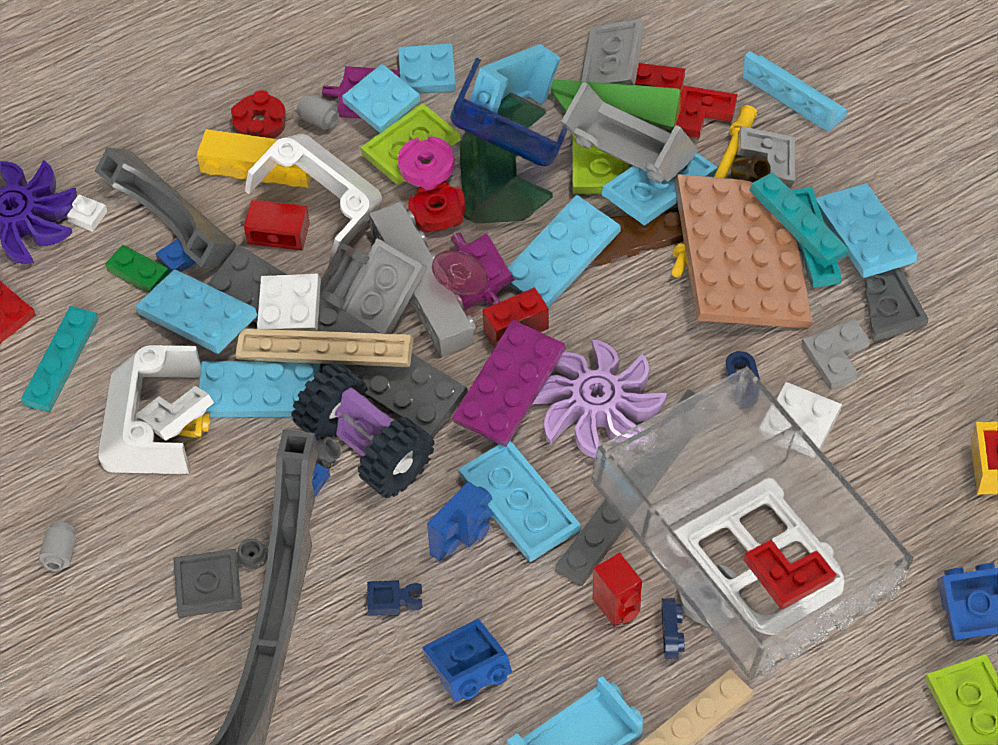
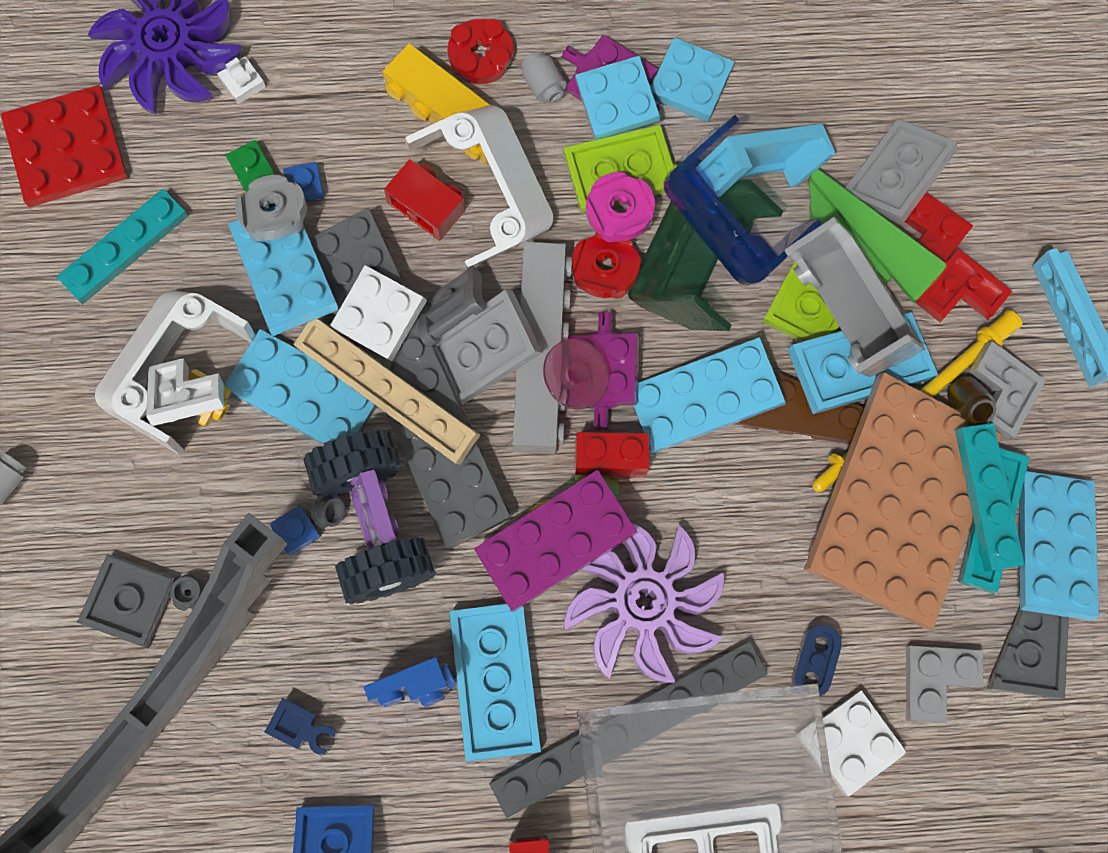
camera: 20 degrees right, 20 degrees up
dark grey arch [95,147,237,268] -> none
none -> light grey plate [235,175,307,241]

